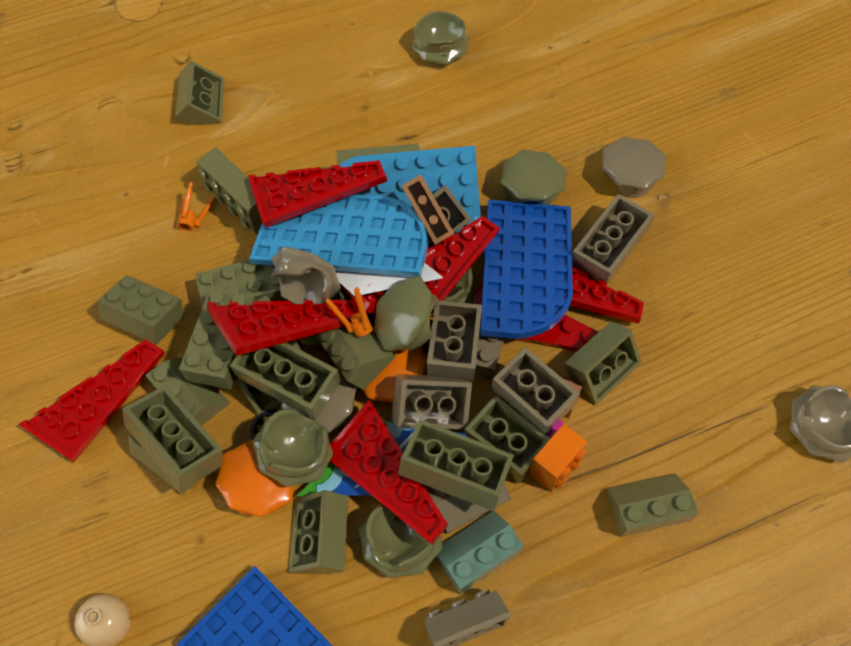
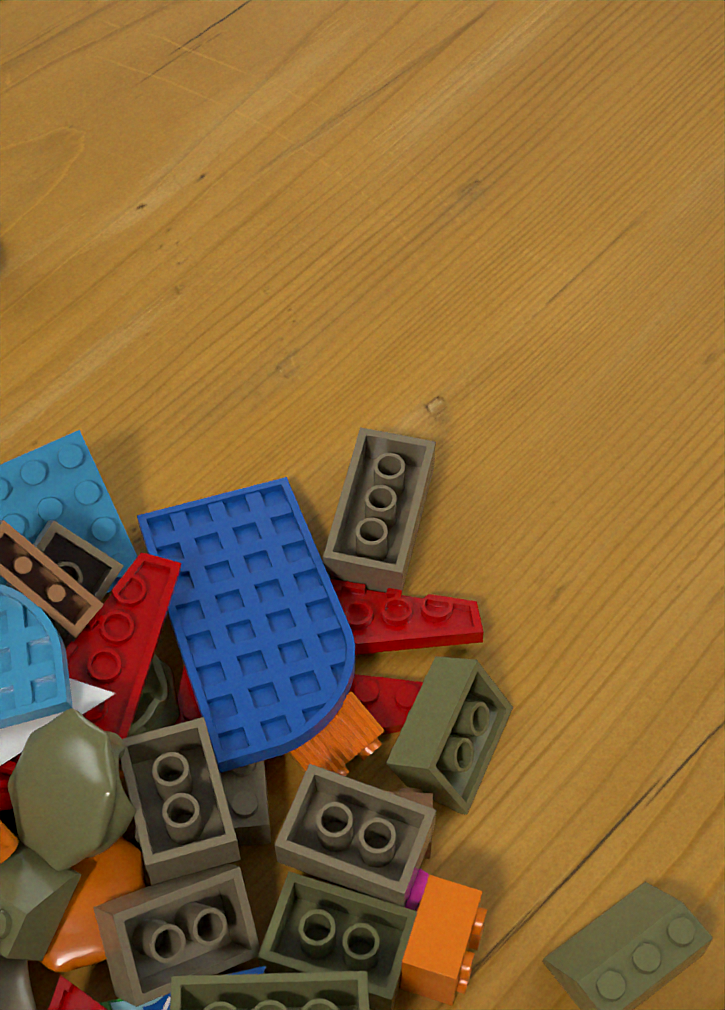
camera: 25 degrees left, 5 degrees down
olive piece [500,149,567,205] -> none
dark tan piece [602,137,666,198] -> none
none -> orange brick [288,691,385,776]

